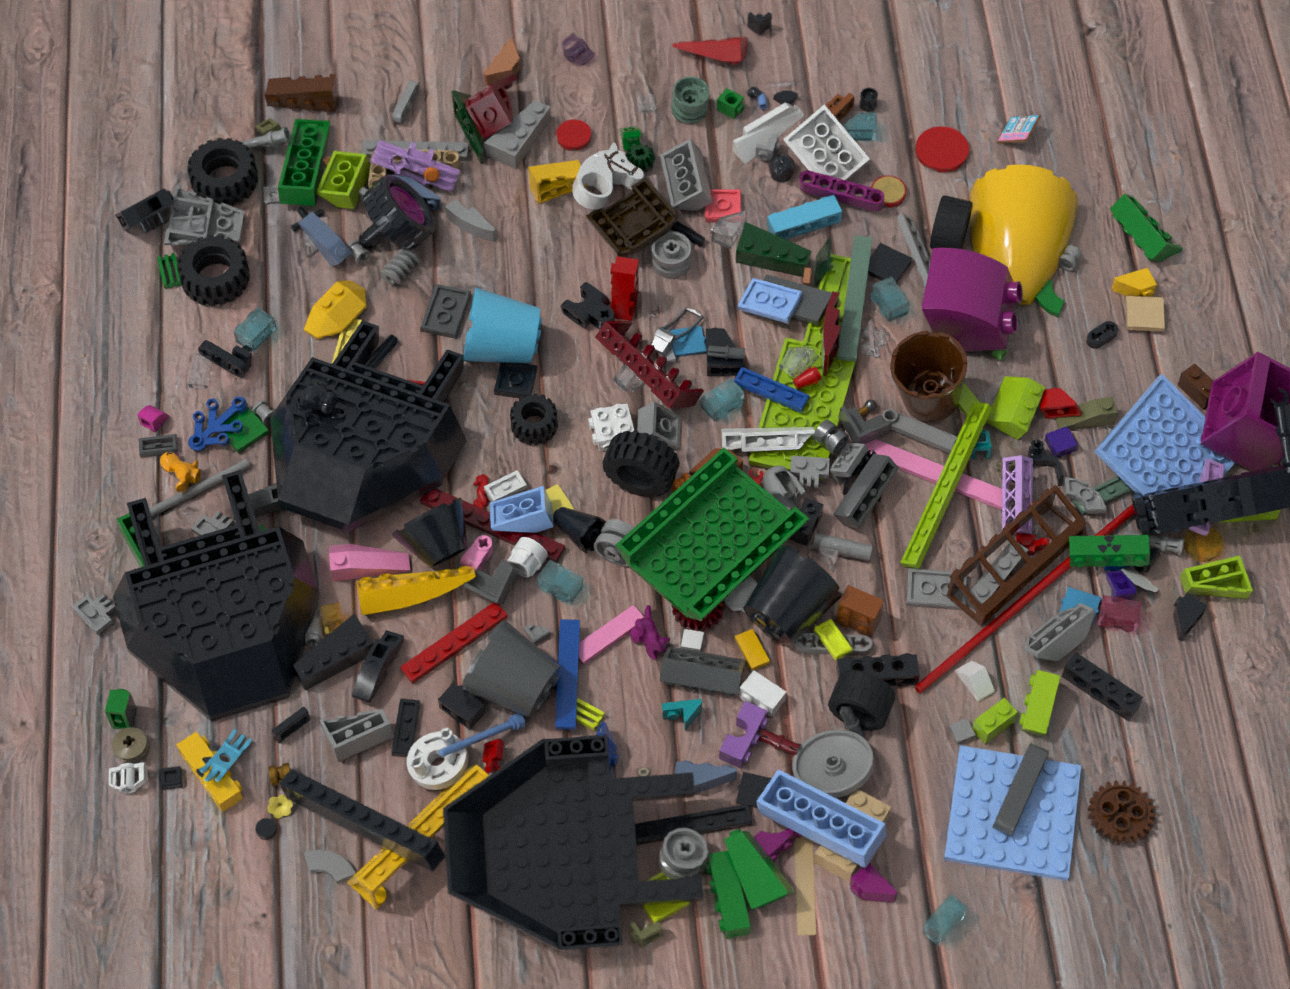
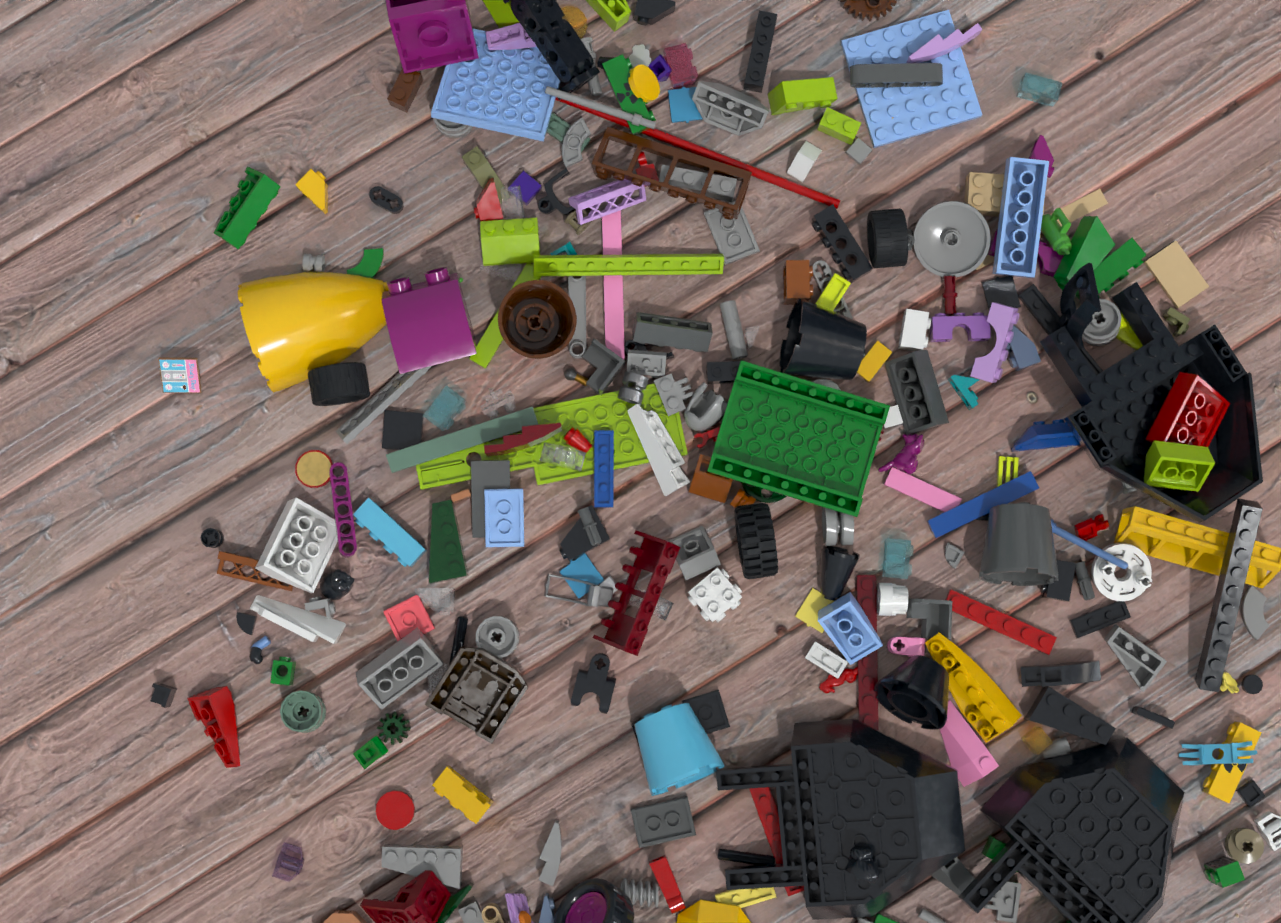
camera: 120 degrees left, 25 degrees up
pearl gold wheel [268,763,290,786] -> none
black tyre [510,393,558,445] -> none
white animal [573,143,644,210] -> none
red wedge [610,256,639,321] -> none
clear light blue brick [701,378,745,422] -> none
clear green piece [814,237,834,287] -> none
clear light blue slope [843,112,877,141] -> none
red tile [915,126,969,172] -> none
tan tile [1125,296,1165,332] -> none
none -> clear tile [500,185,525,220]
none -> light grey bar [545,86,656,129]
none -> yellow tile [628,65,660,103]
none -> red leg [649,855,686,914]
none -> lavender slope [906,23,982,63]
none -> lavender arch [970,302,1019,383]
none -> bright green piece [1041,208,1072,255]
none -> black wedge [1060,263,1101,349]
none -> dark grey axle [1075,561,1095,600]
none -> tan tile [1144,241,1209,309]
none -> lime slope [1144,441,1215,492]
none -> red slope [1146,372,1230,447]

